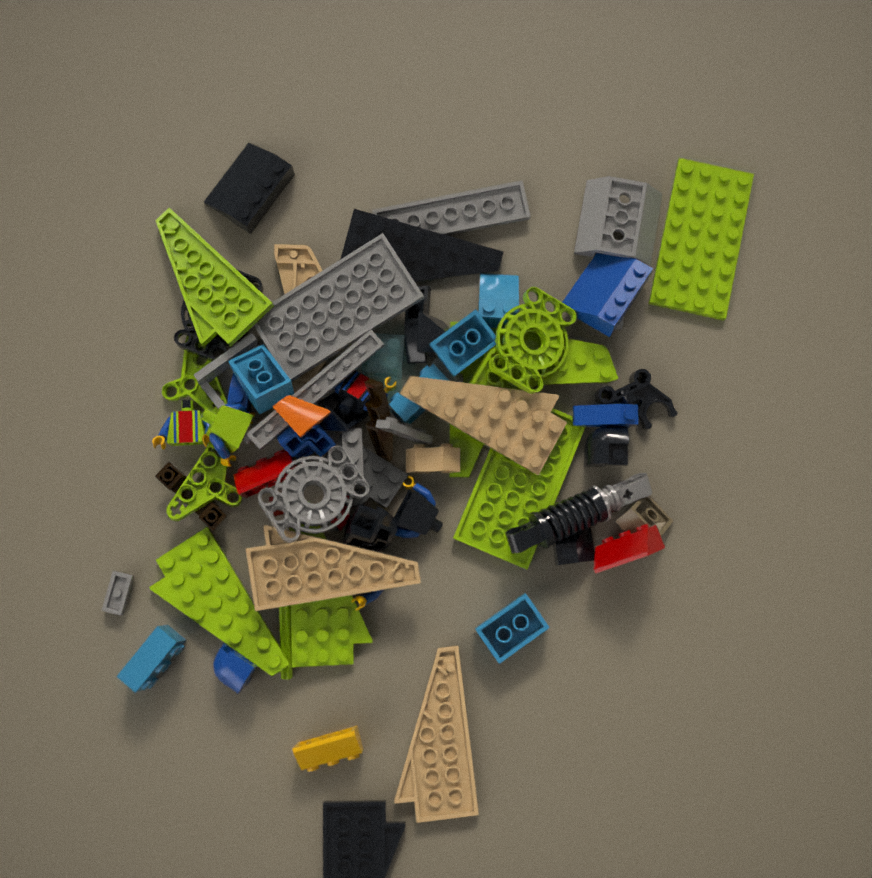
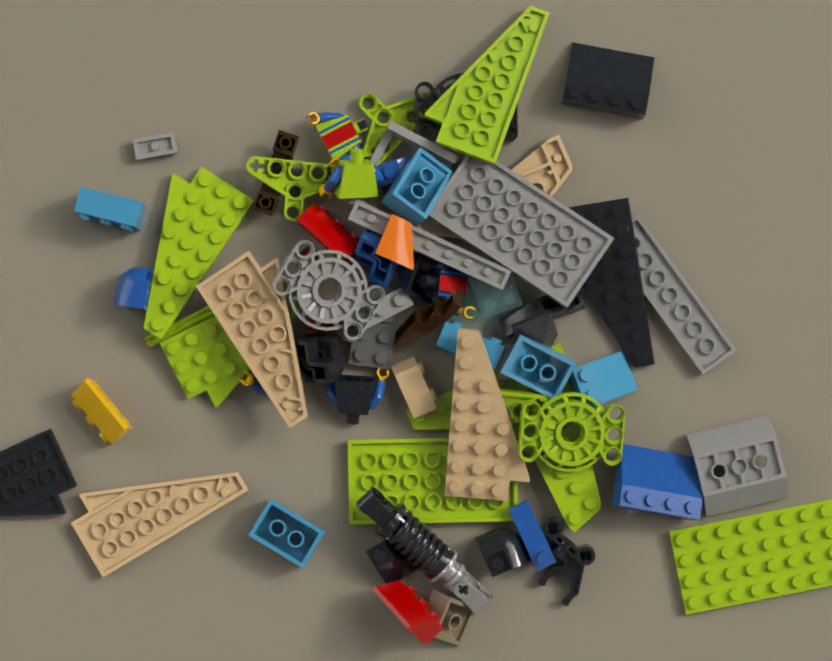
camera: 65 degrees right, 5 degrees up
light grey plate [376,417,433,444] -> none

